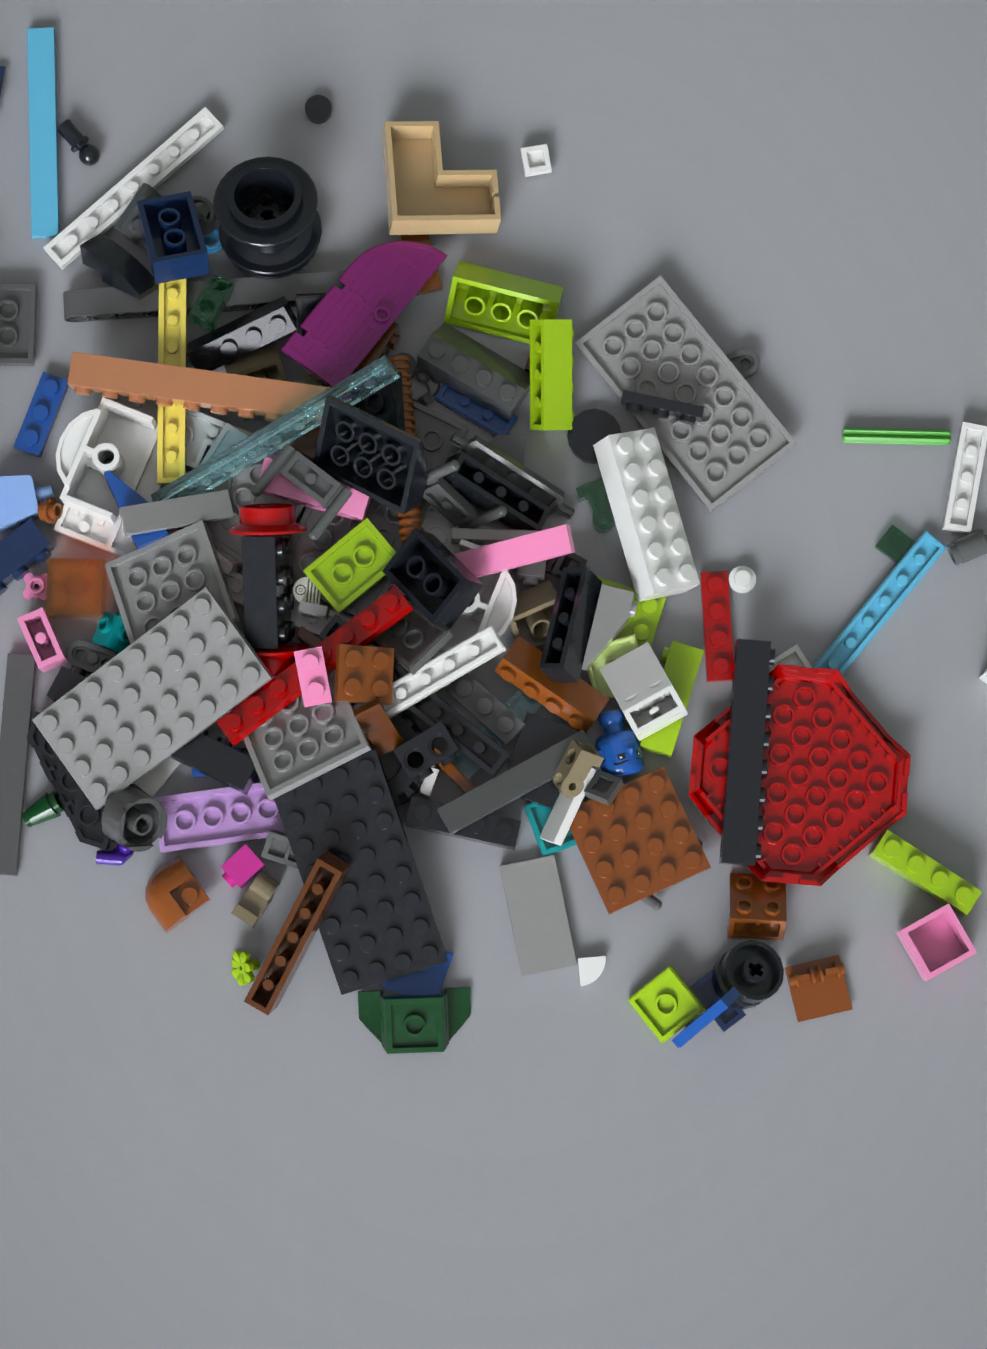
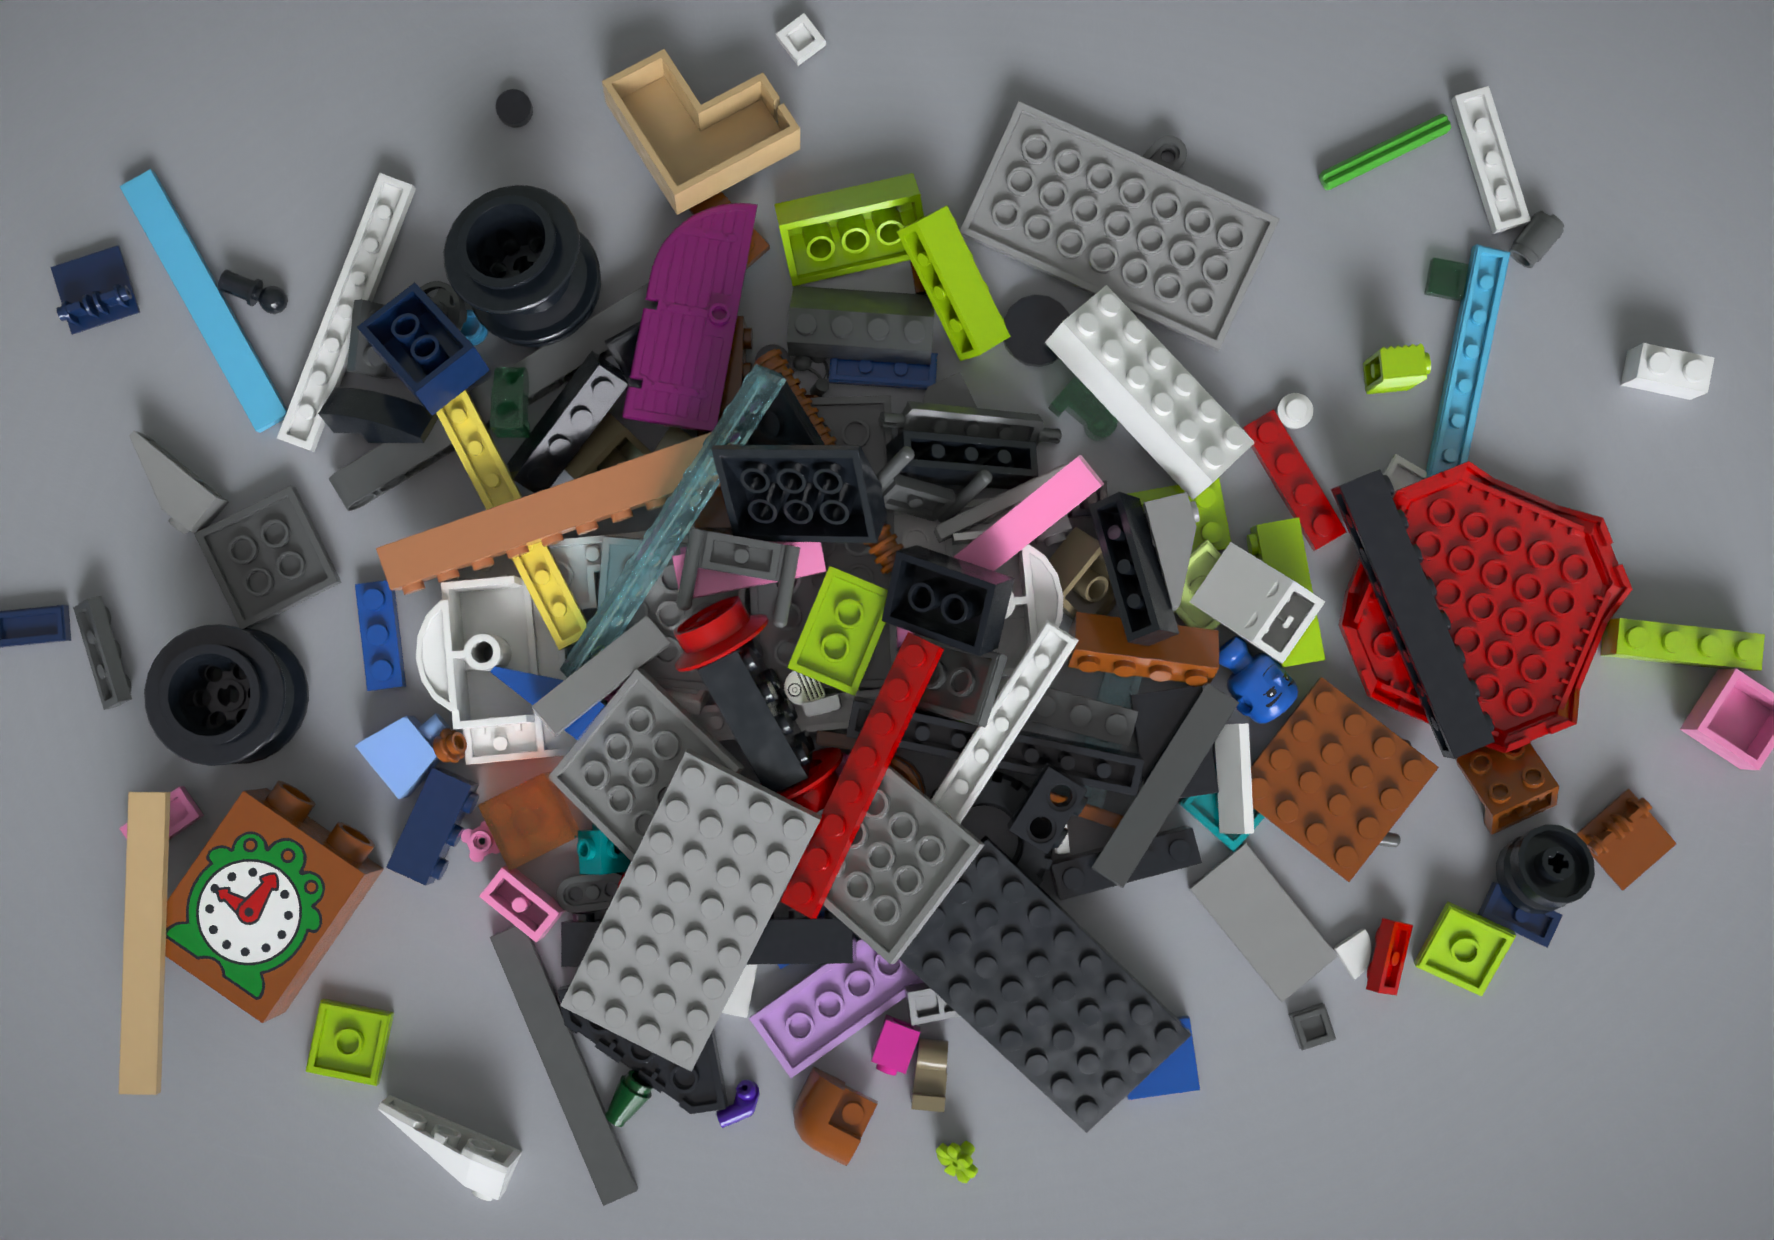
camera: 25 degrees left, 5 degrees up
dark grey brick [102,788,167,852] -> none
reddish brown brick [244,851,351,1015] -> none
bright pink plate [294,646,333,707] -> none
dark orange plate [334,644,394,705] -> none
reddish brown tile [353,698,405,756] -> none
dark green piece [358,987,471,1054] -> none
dark tan leg [553,739,604,798] -> none
dark grey plate [584,769,624,806] -> none
black plate [621,390,704,425] -> none
blue tile [672,986,740,1048] -> none
none -> dark grey tile [1288,1003,1336,1050]
none -> lime brick [1363,343,1431,394]
none -> red plate [1366,918,1413,996]

